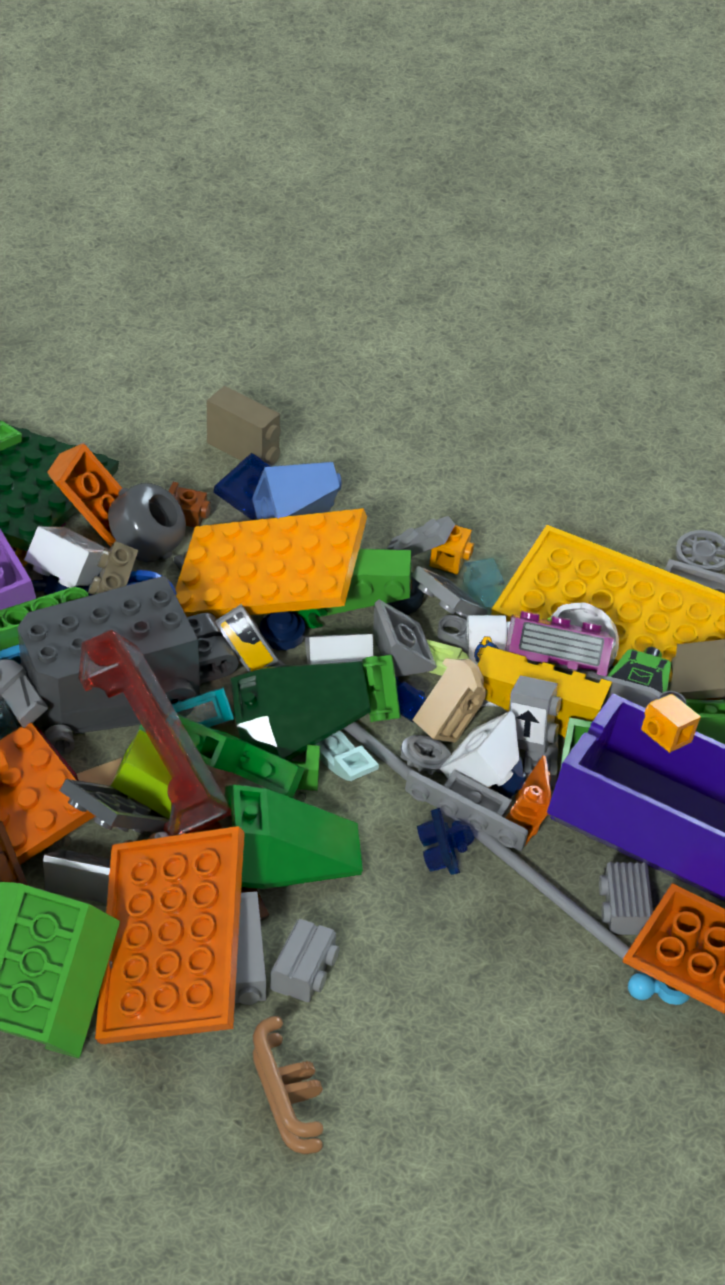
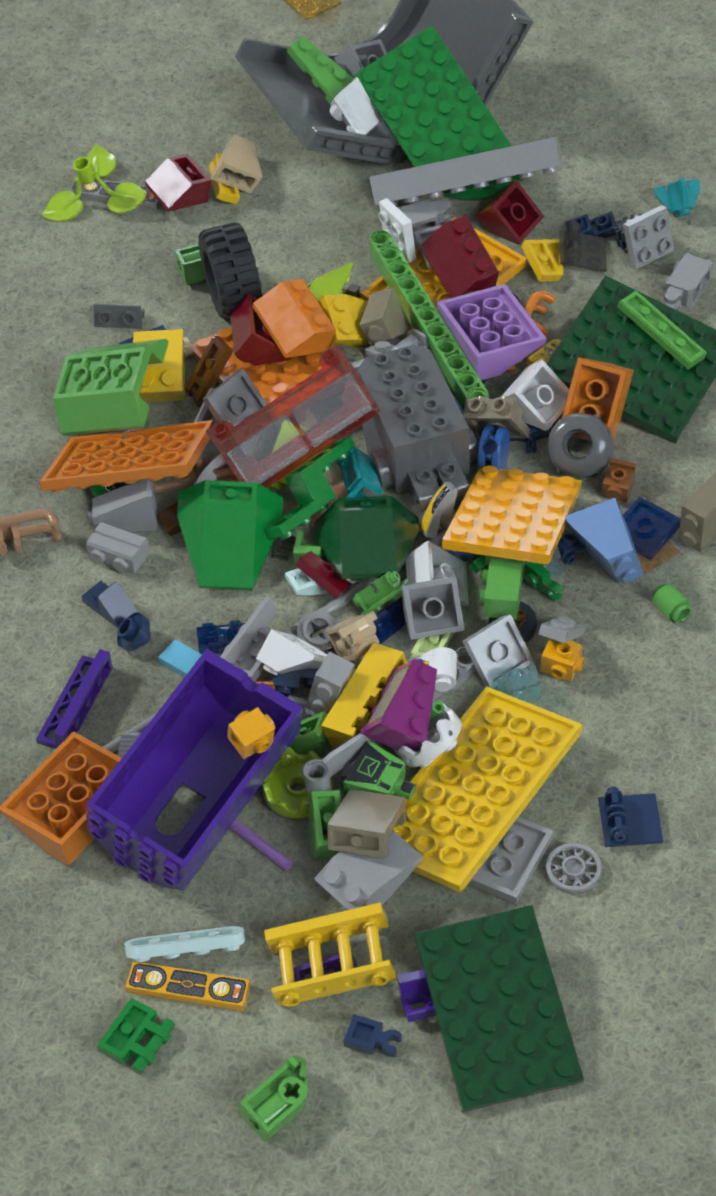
camera: 100 degrees right, 5 degrees up
none -> dark purple fence [36,649,113,748]
none -> slope [81,581,138,628]
none -> dark blue plate [117,612,150,652]
none -> medium azure tile [158,639,202,677]
none -> dark red plate [295,551,352,599]
none -> dark blue hinge [598,786,663,847]
none -> bright green brick [652,584,692,623]

